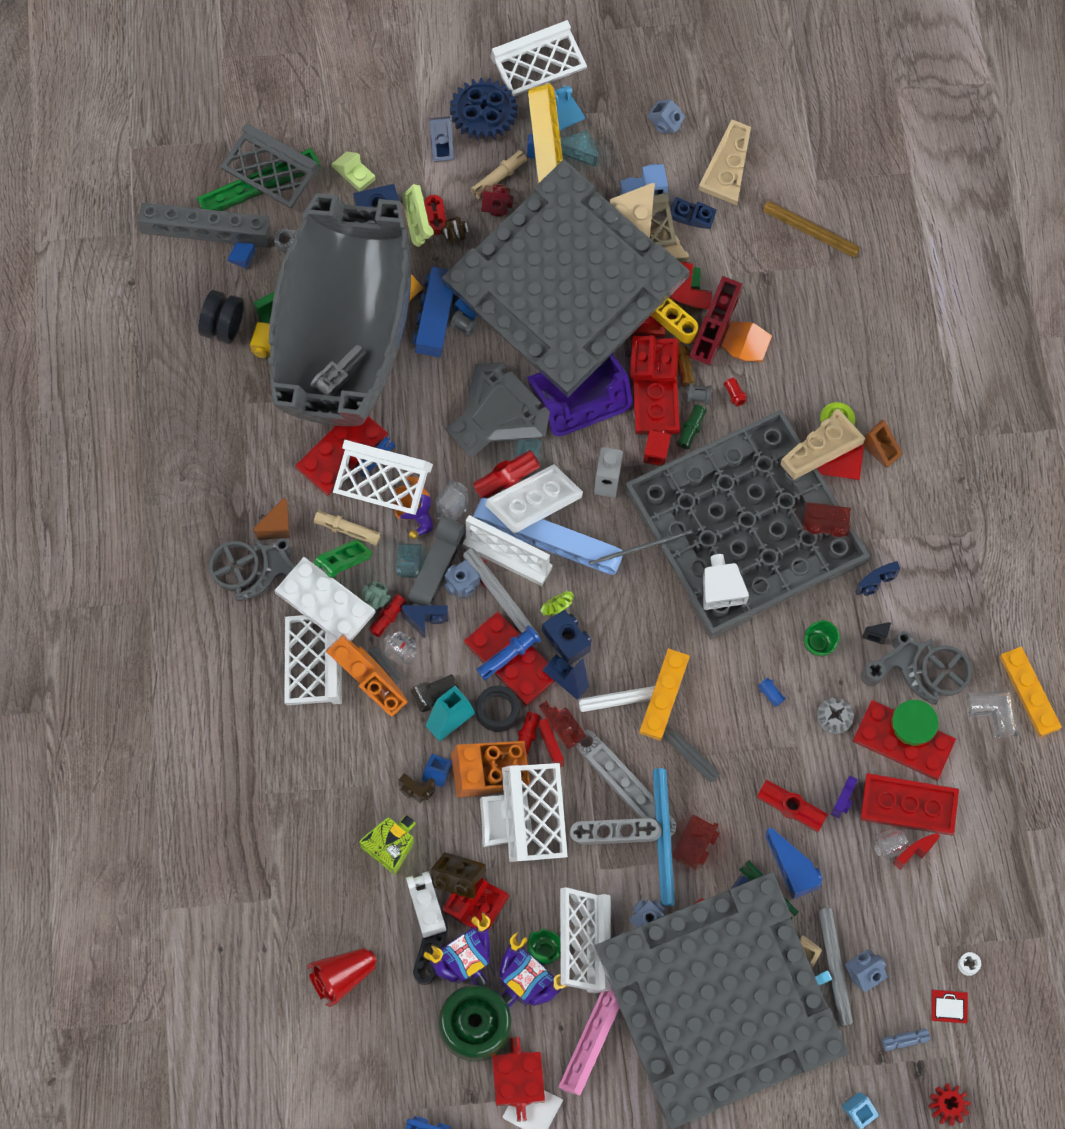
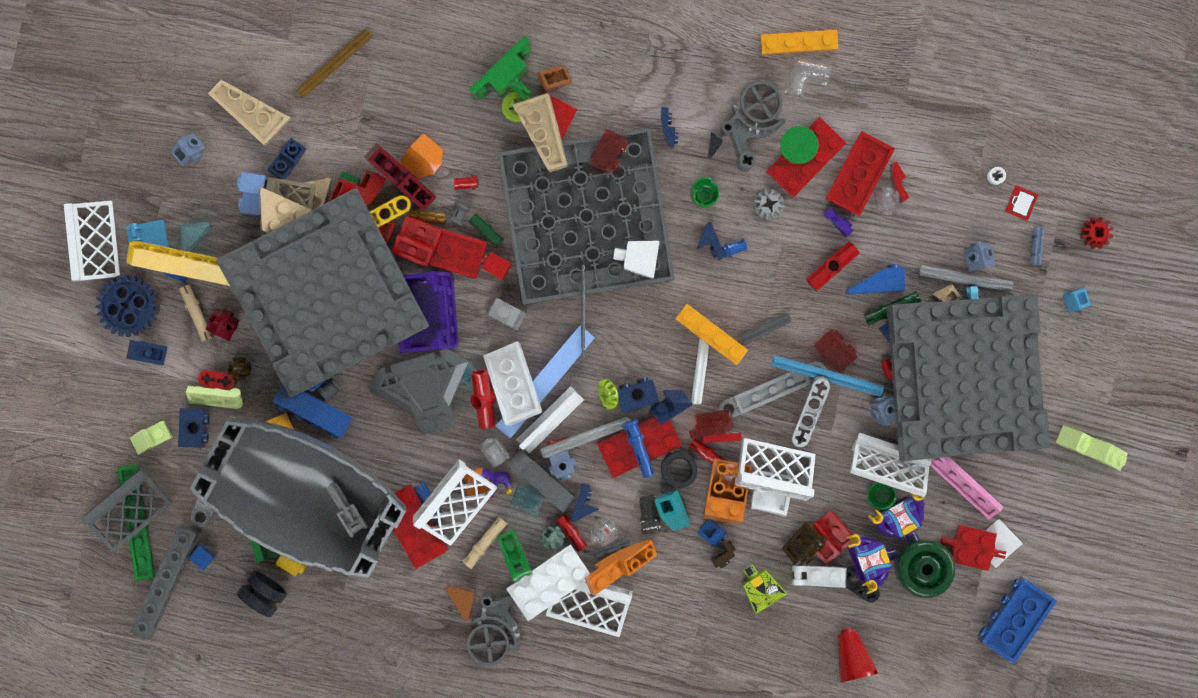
camera: 70 degrees left, 20 degrees up
none -> green brick [469,36,532,101]
none -> dark blue slope [696,222,726,261]

